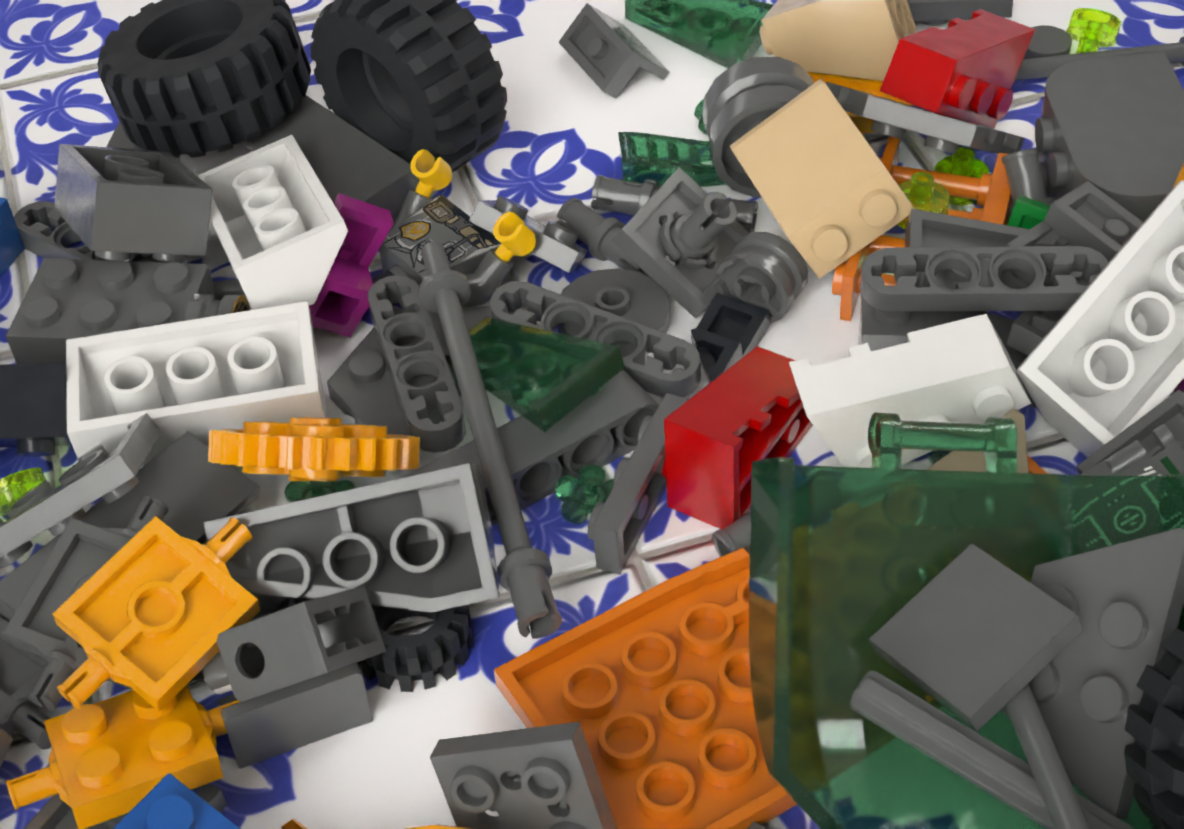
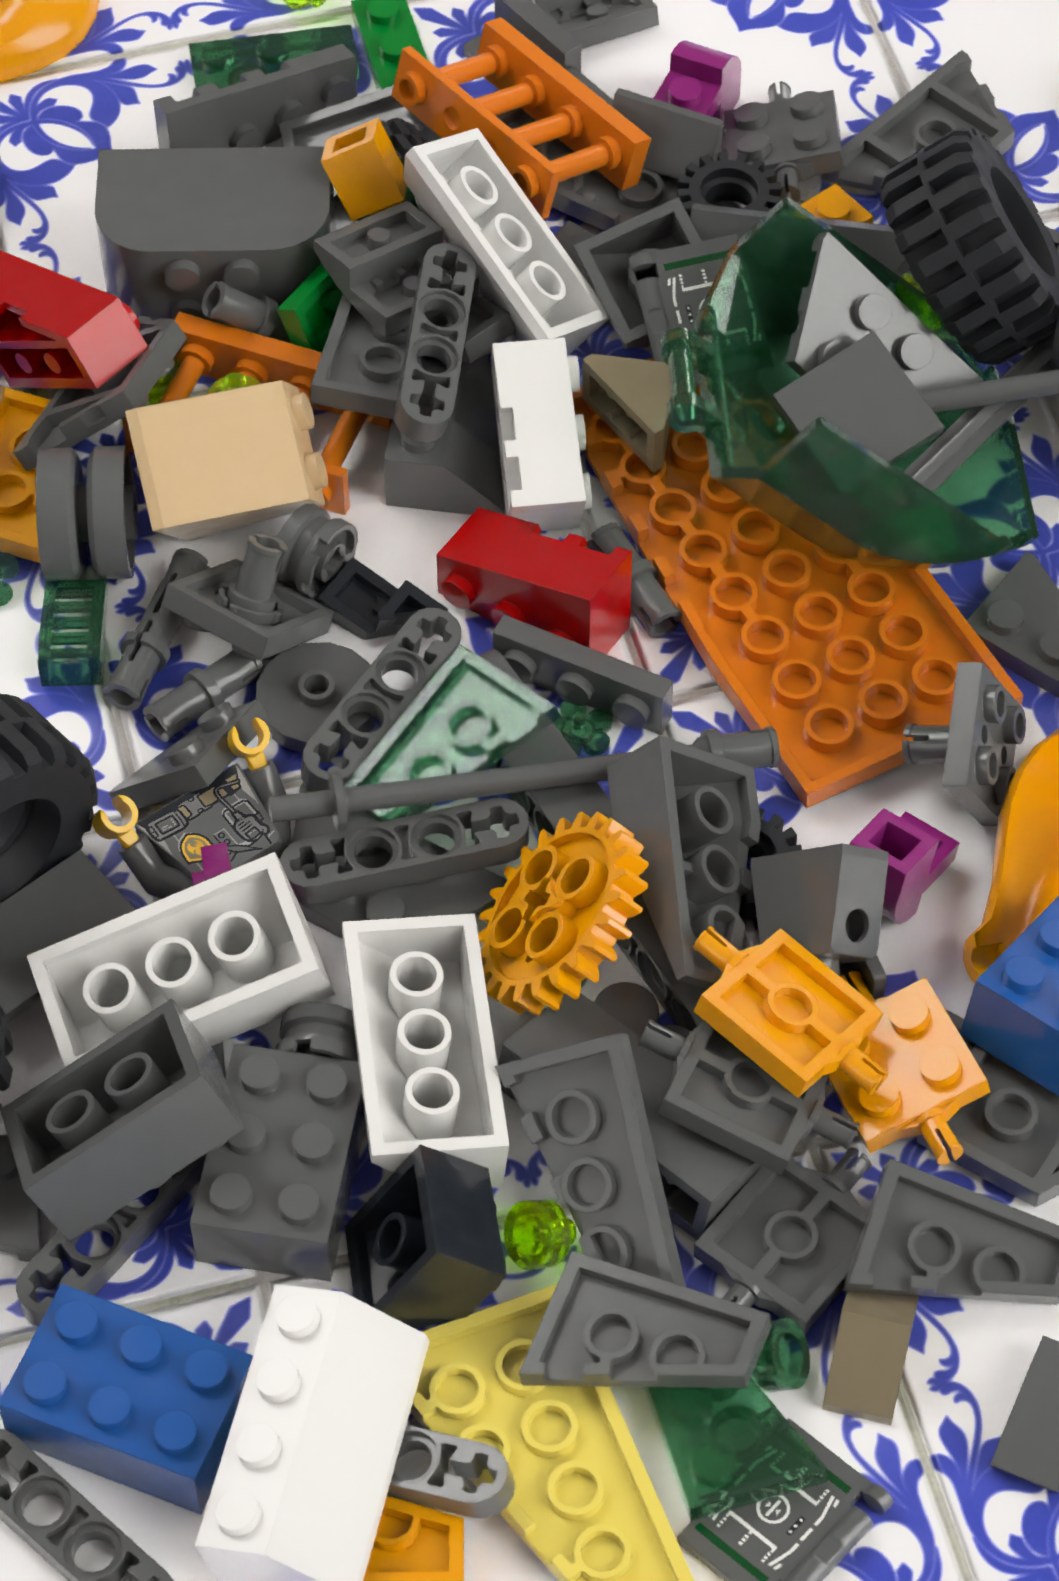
camera: 90 degrees left, 10 degrees up
none -> magenta brick [849,808,960,924]

